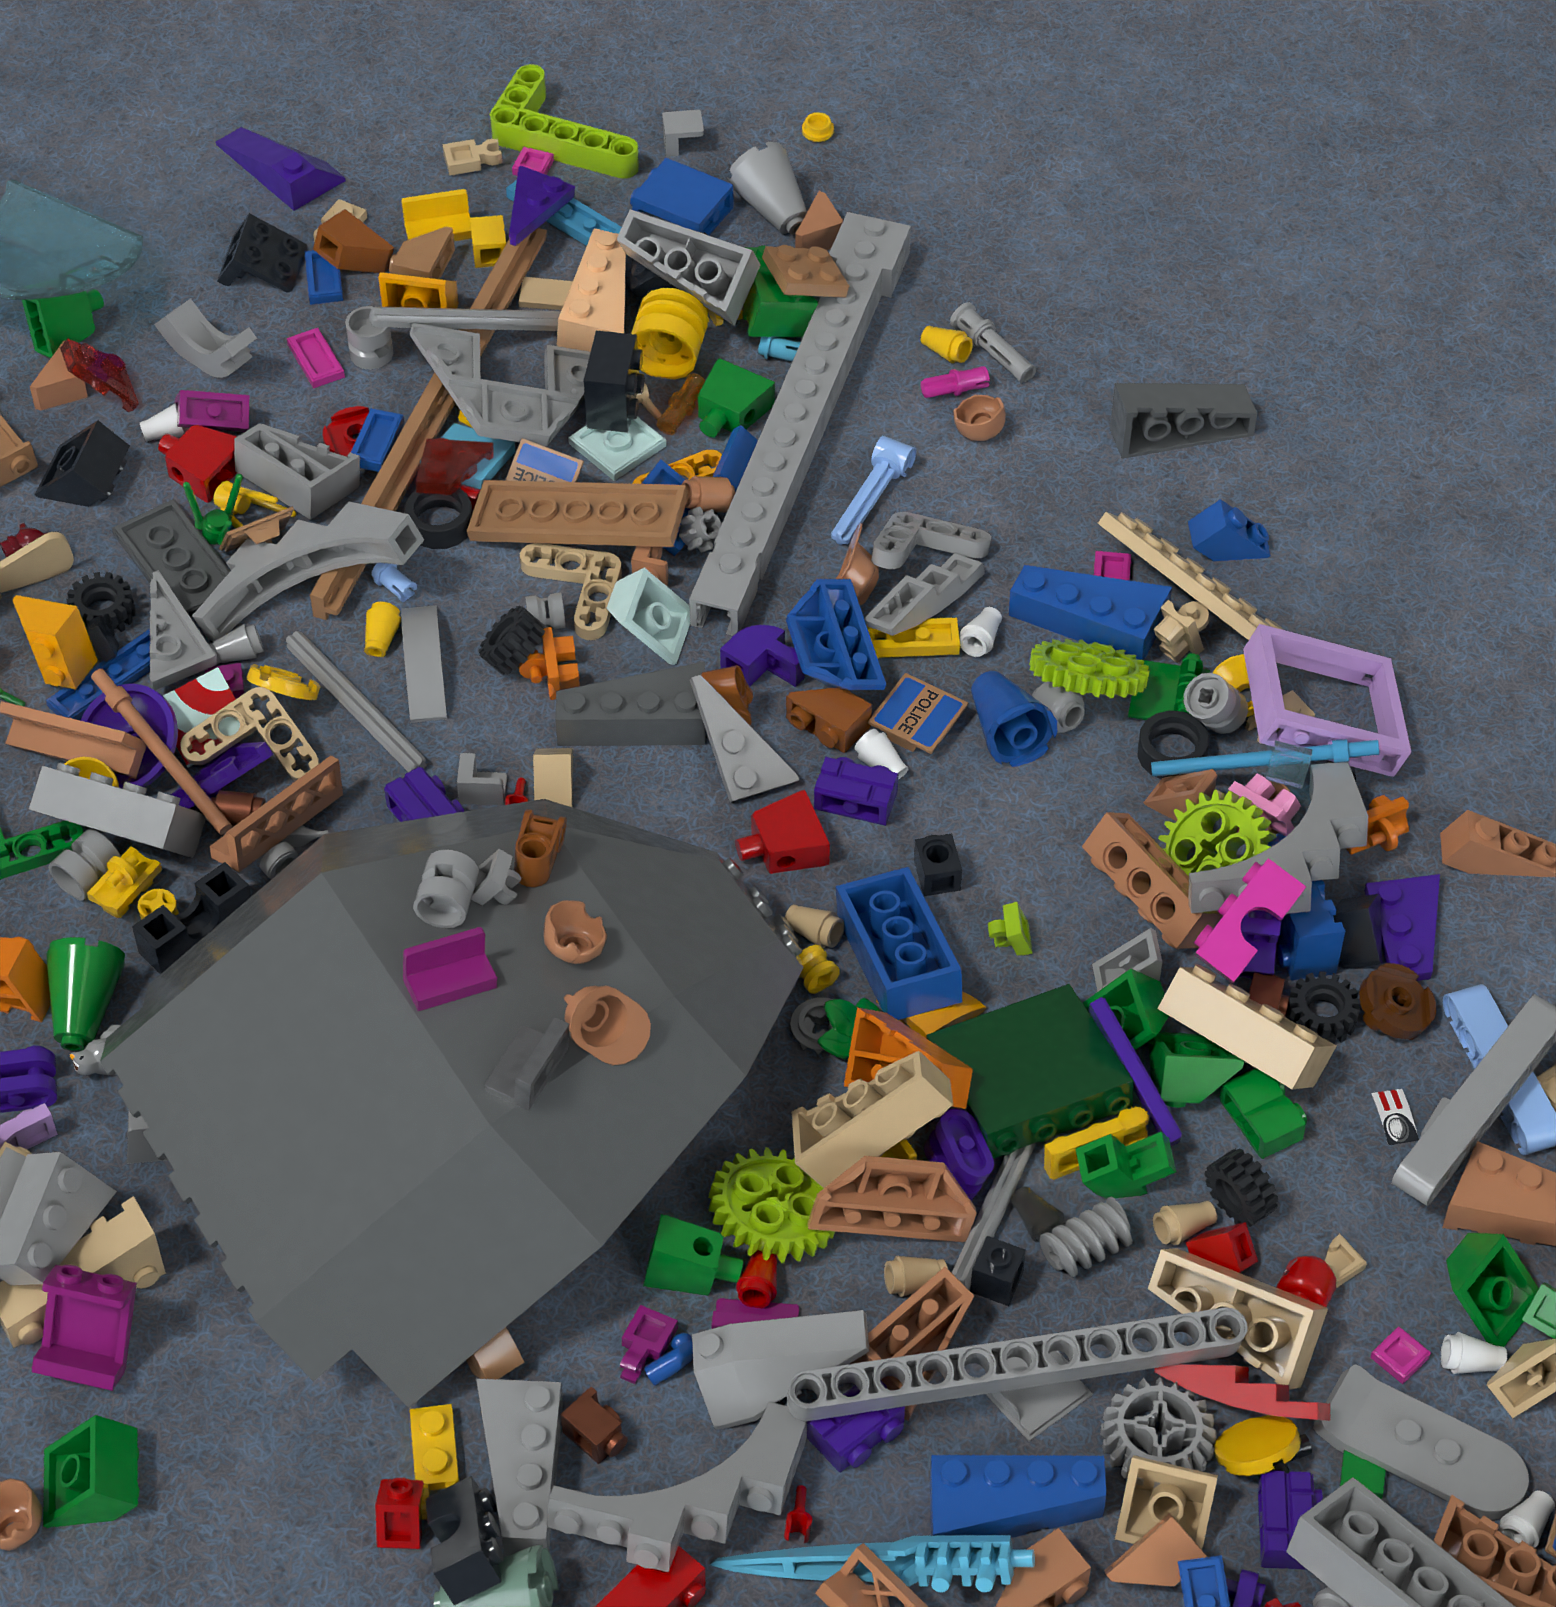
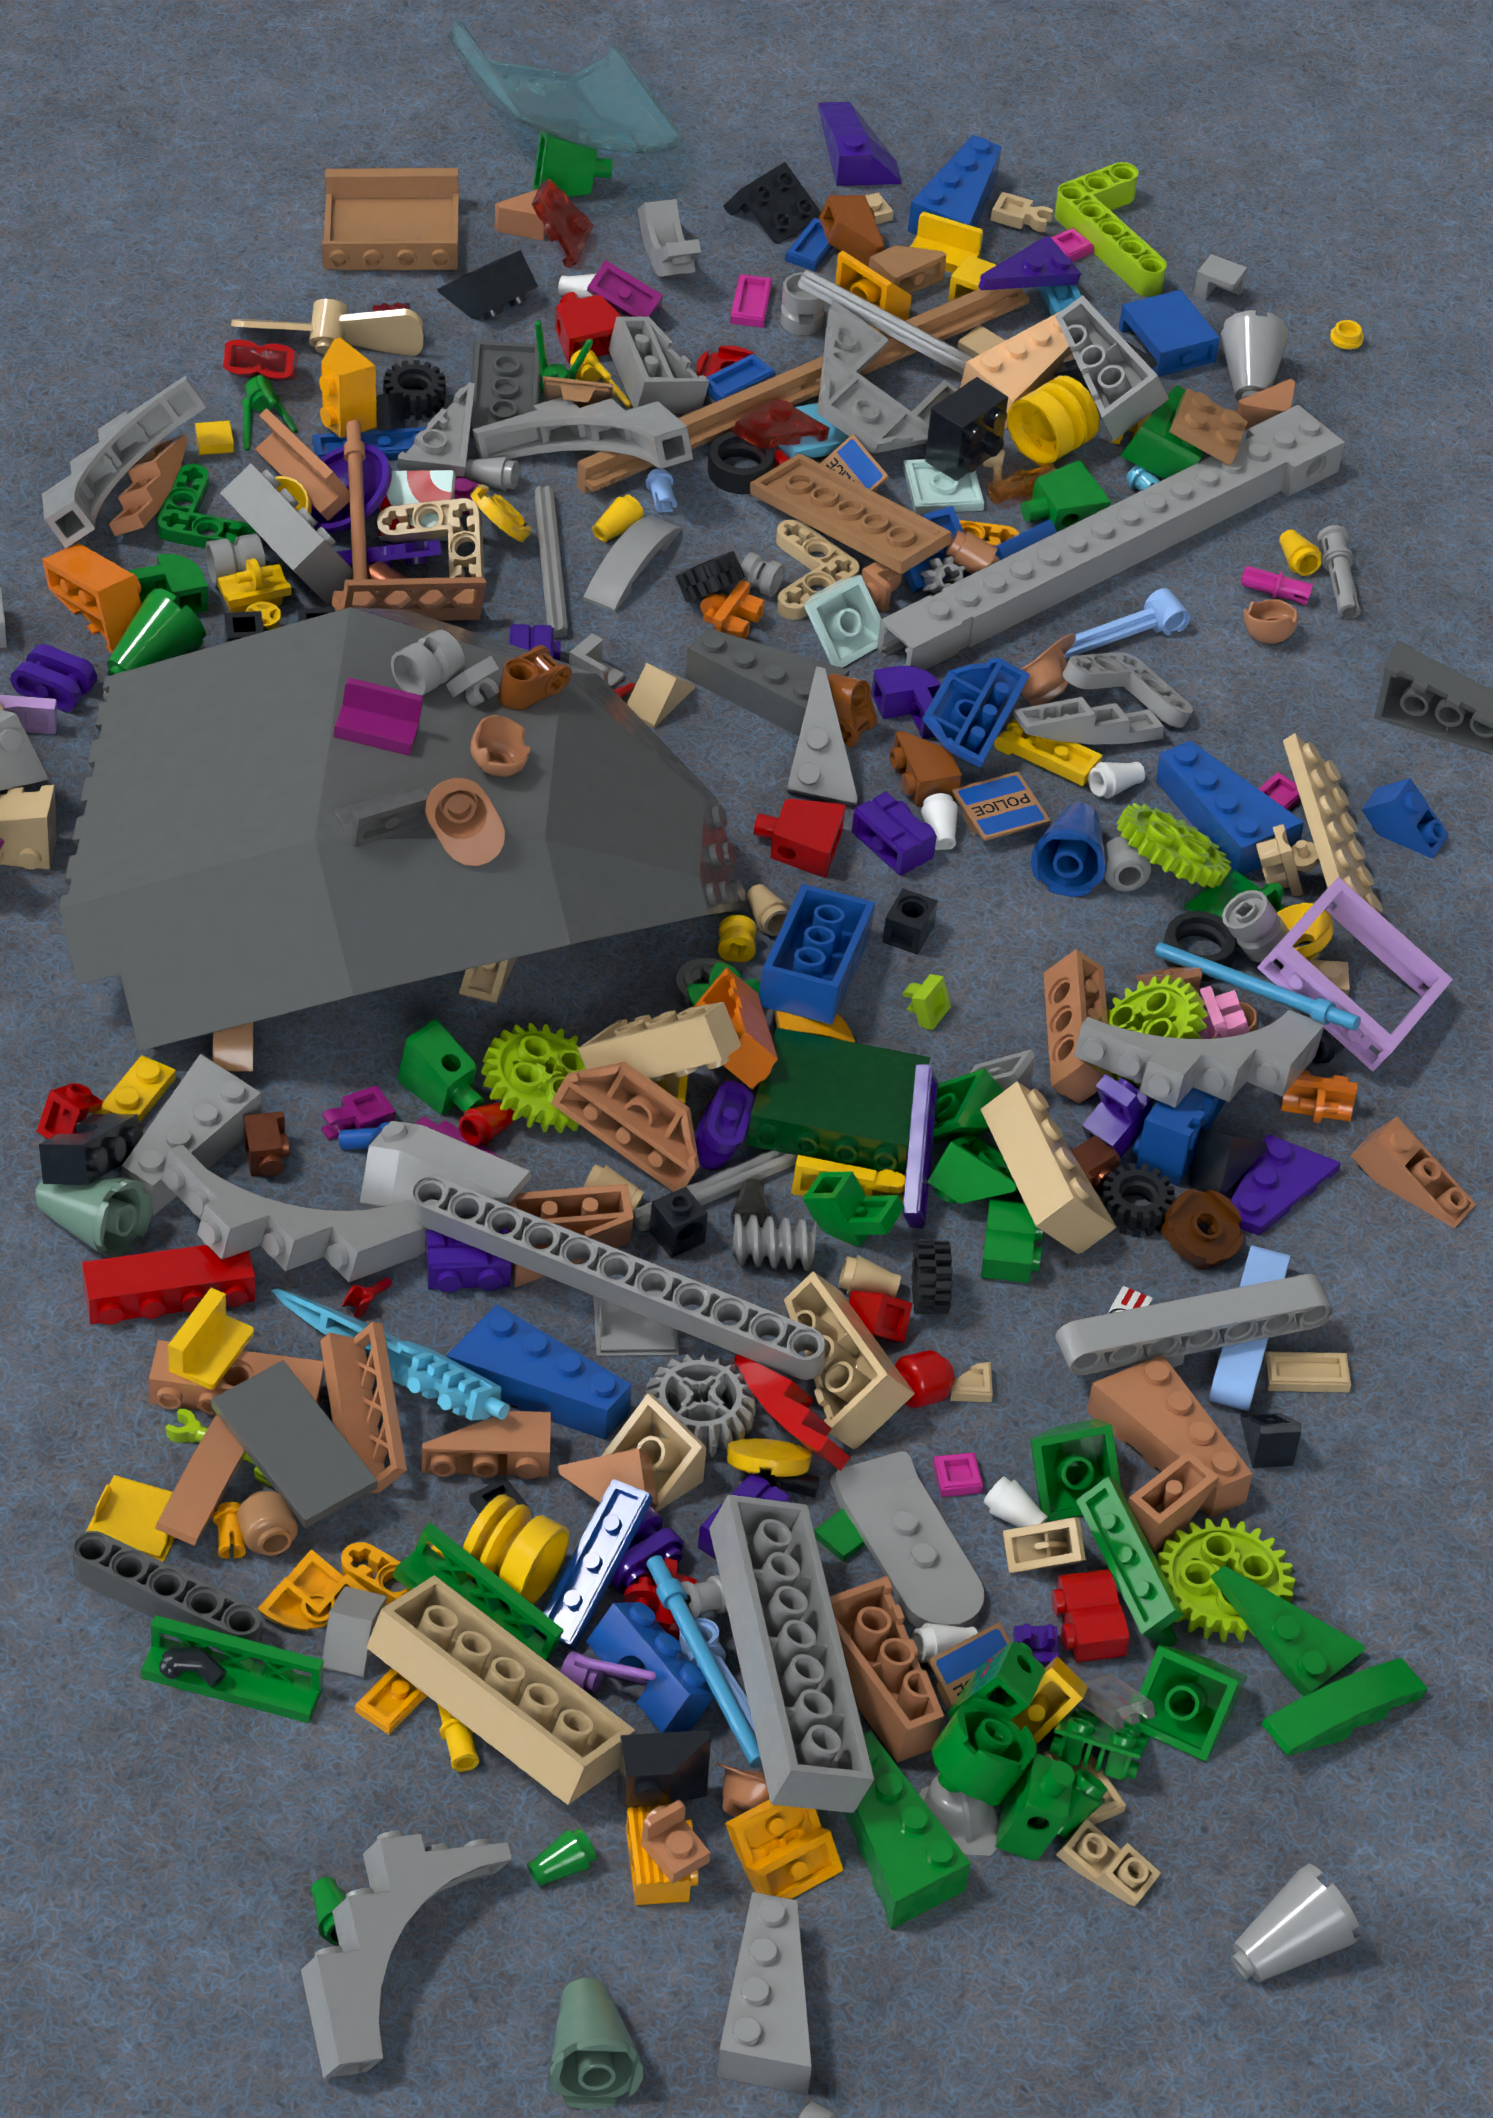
camera: 30 degrees right, 5 degrees down
dark pink arch [1194,858,1306,984] -> none
clear light blue tile [1265,740,1312,789] -> none
none -> green brick [127,554,208,613]
none -> blue wedge [908,135,1002,235]

